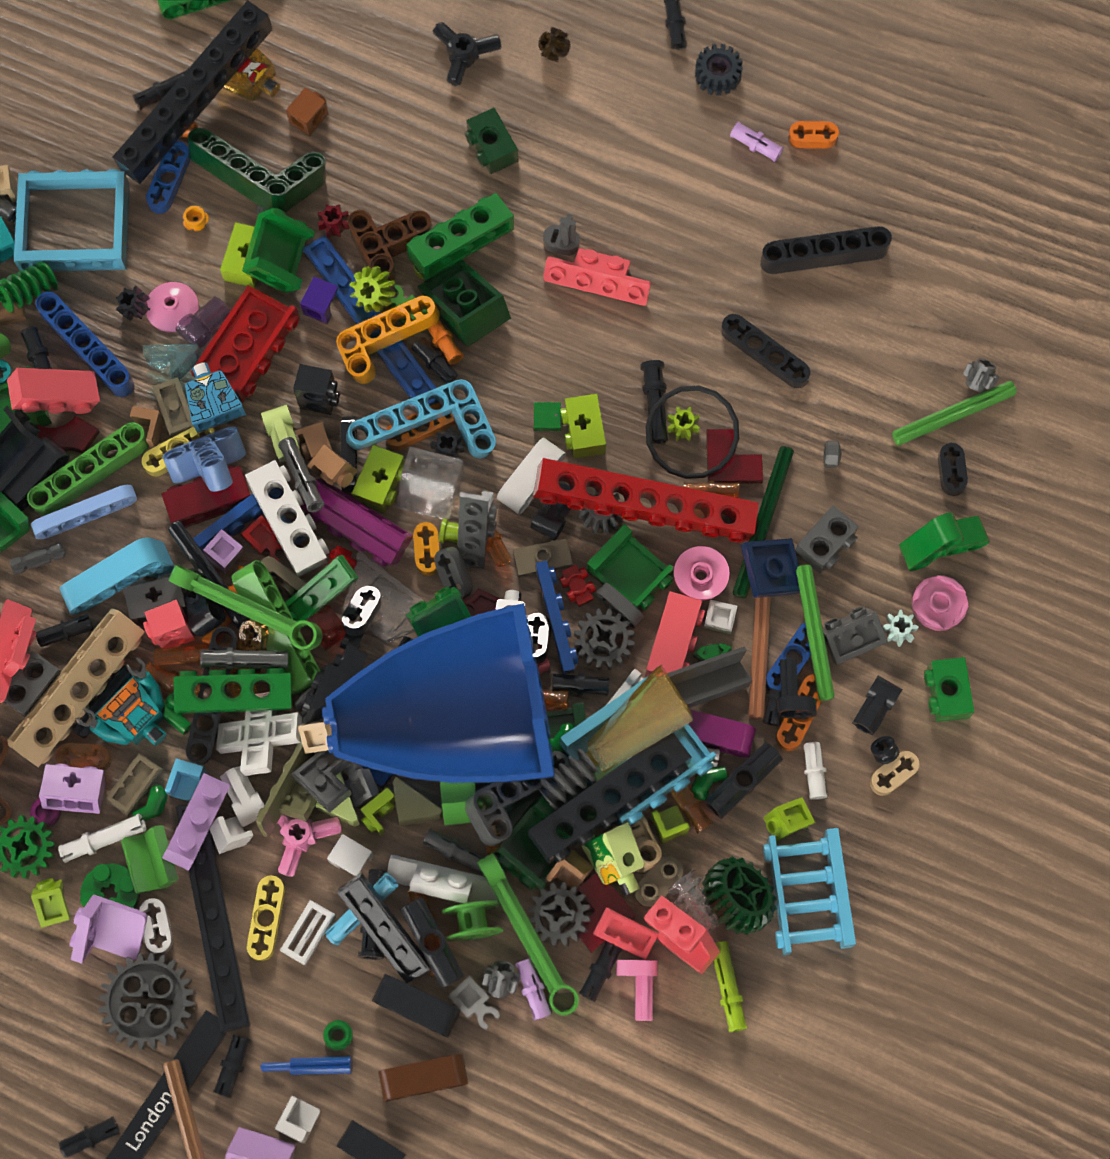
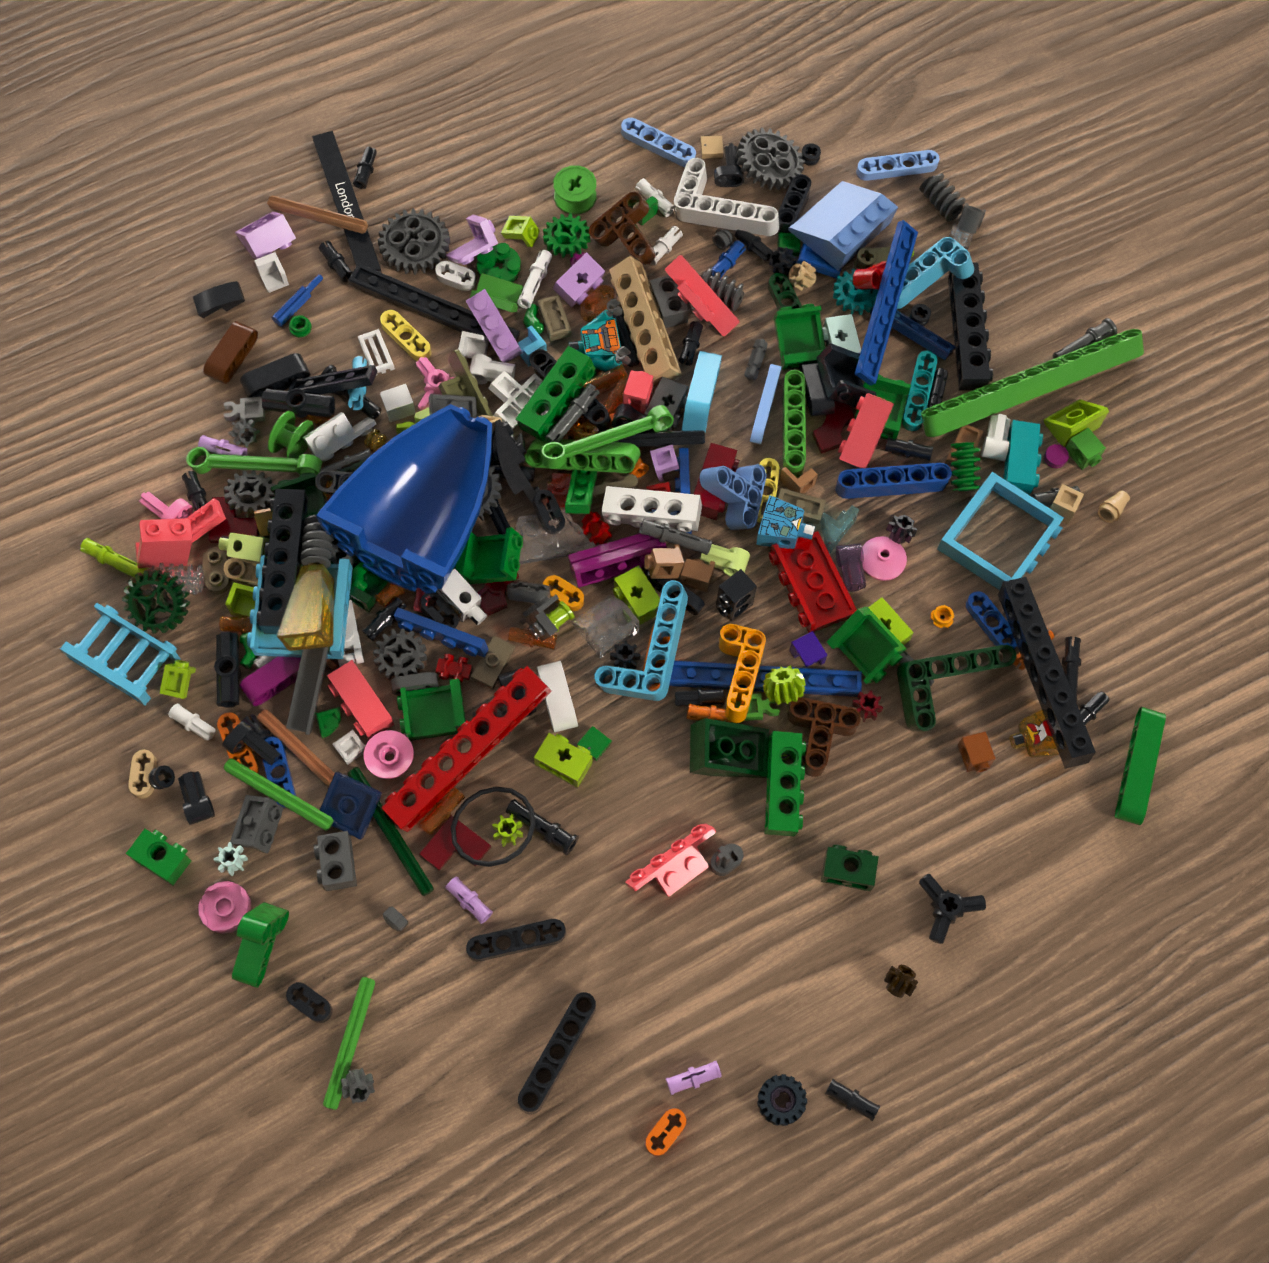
camera: 125 degrees right, 5 degrees down
none -> clear yellow bush [364,429,387,453]
none -> lavender pin [445,876,493,924]
none -> black axle [1079,691,1110,725]

